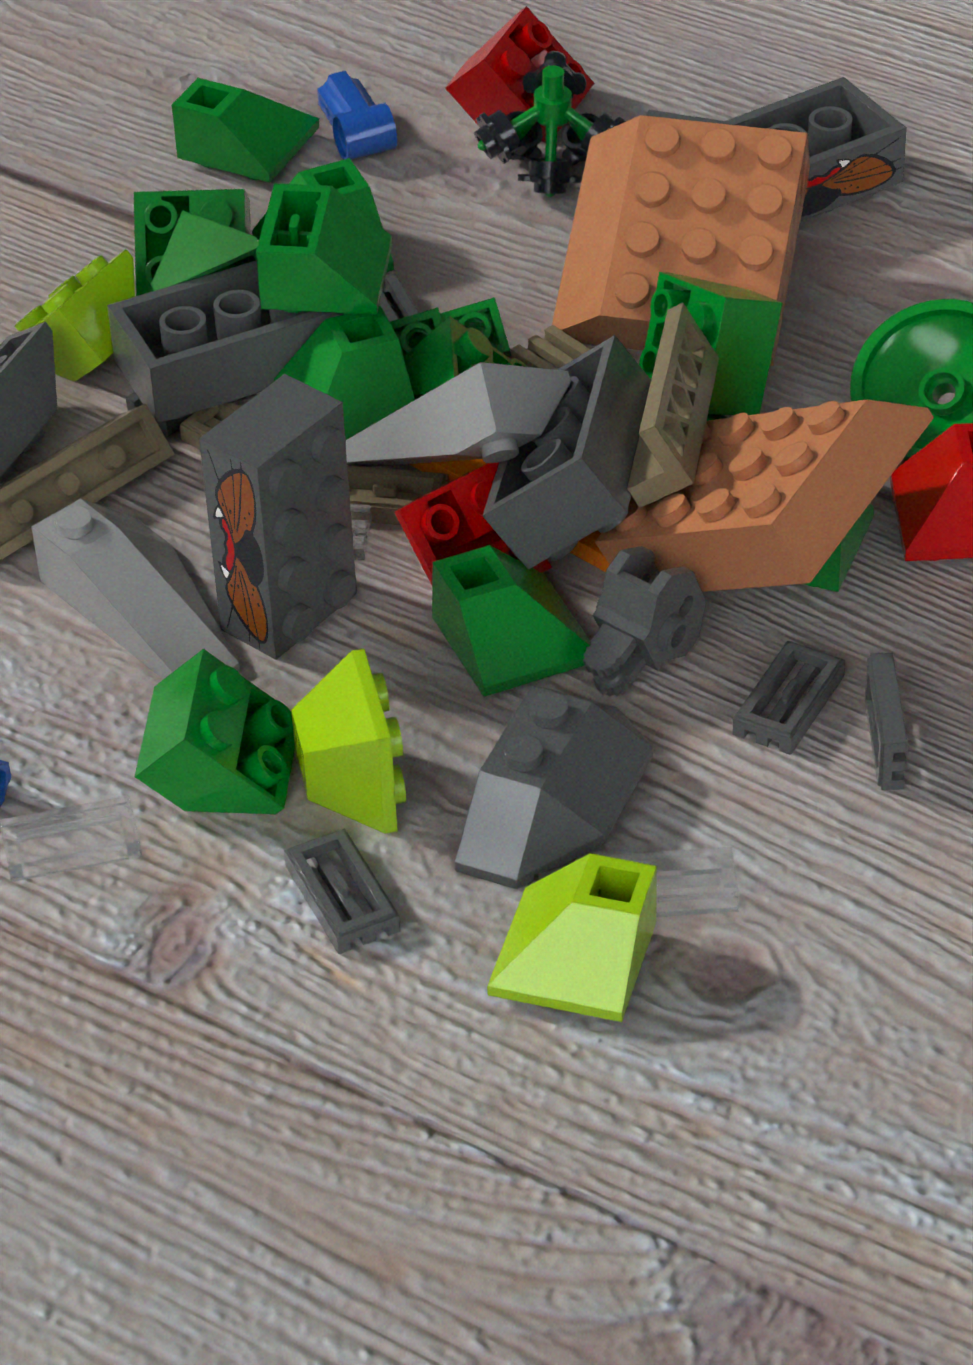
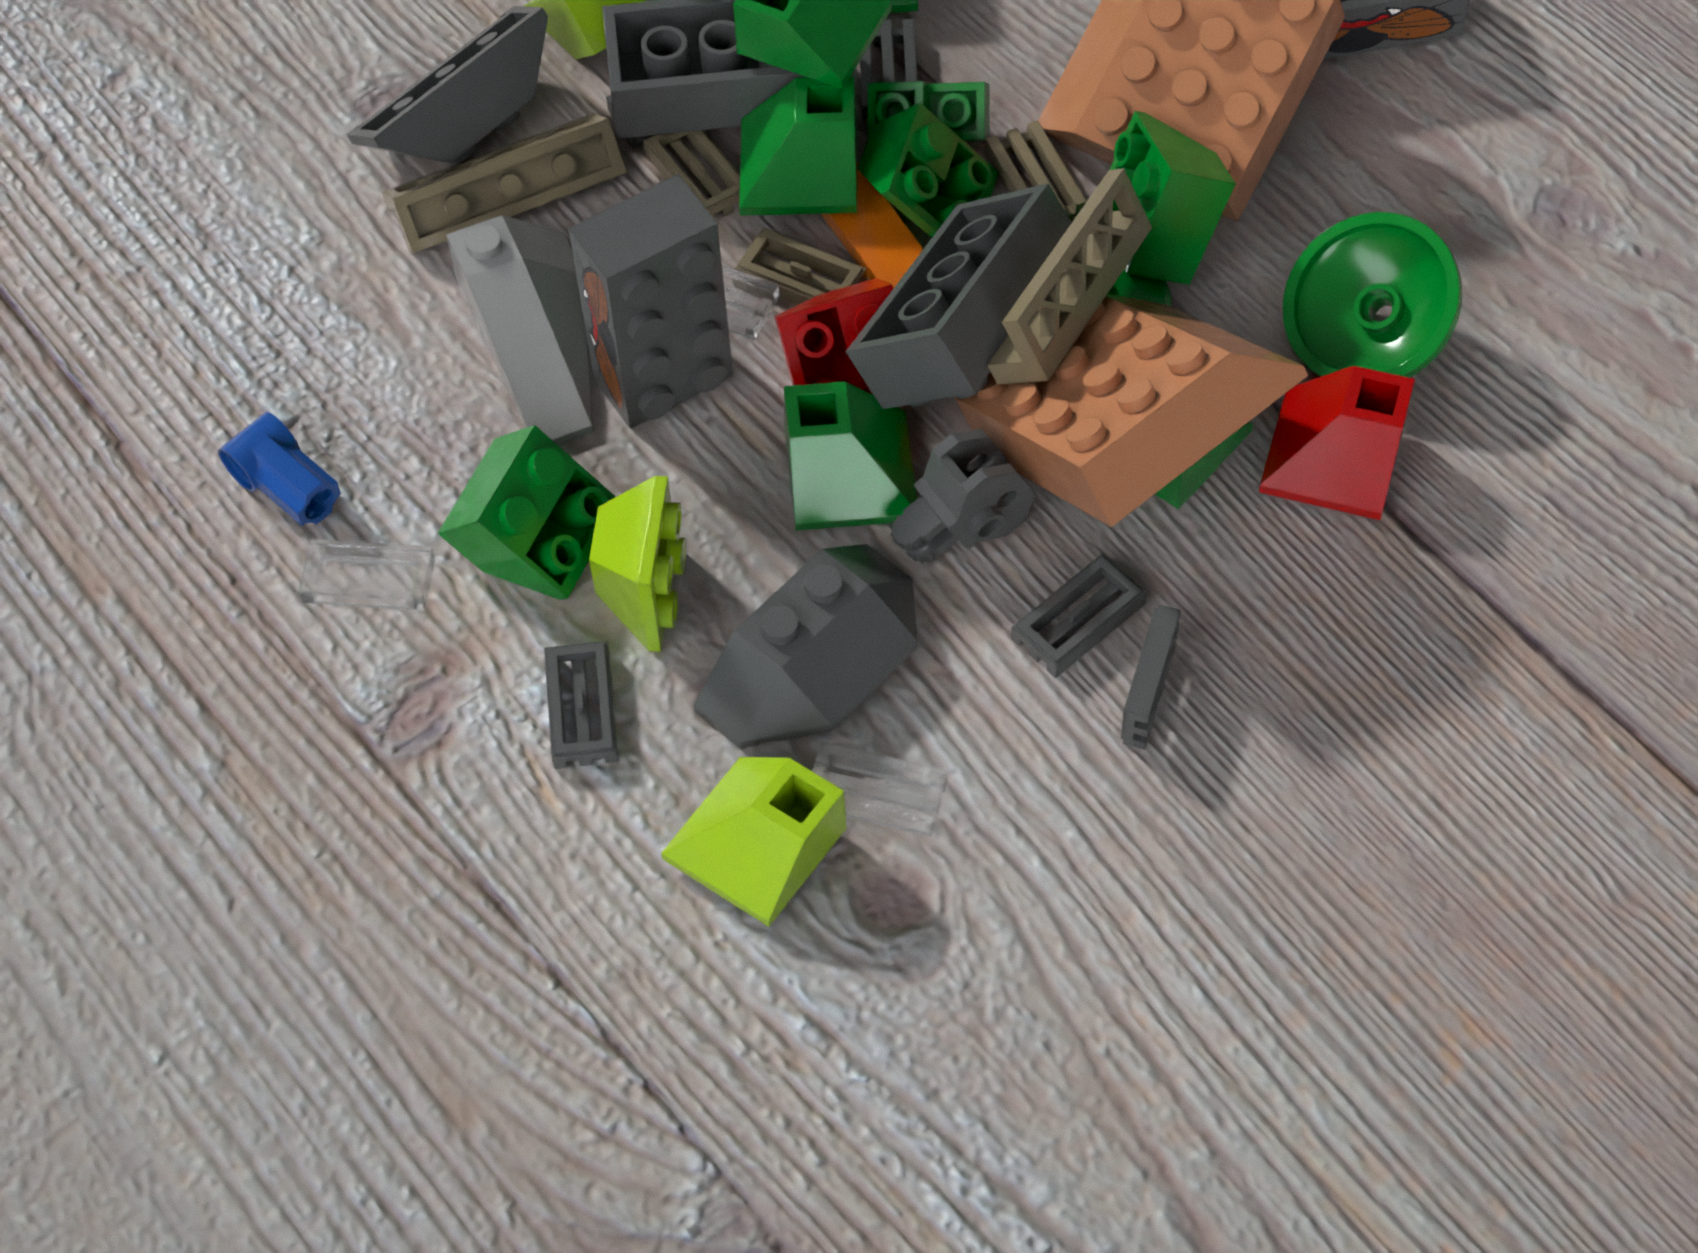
camera: 20 degrees right, 15 degrees up
light grey wedge [346,362,571,467] -> none

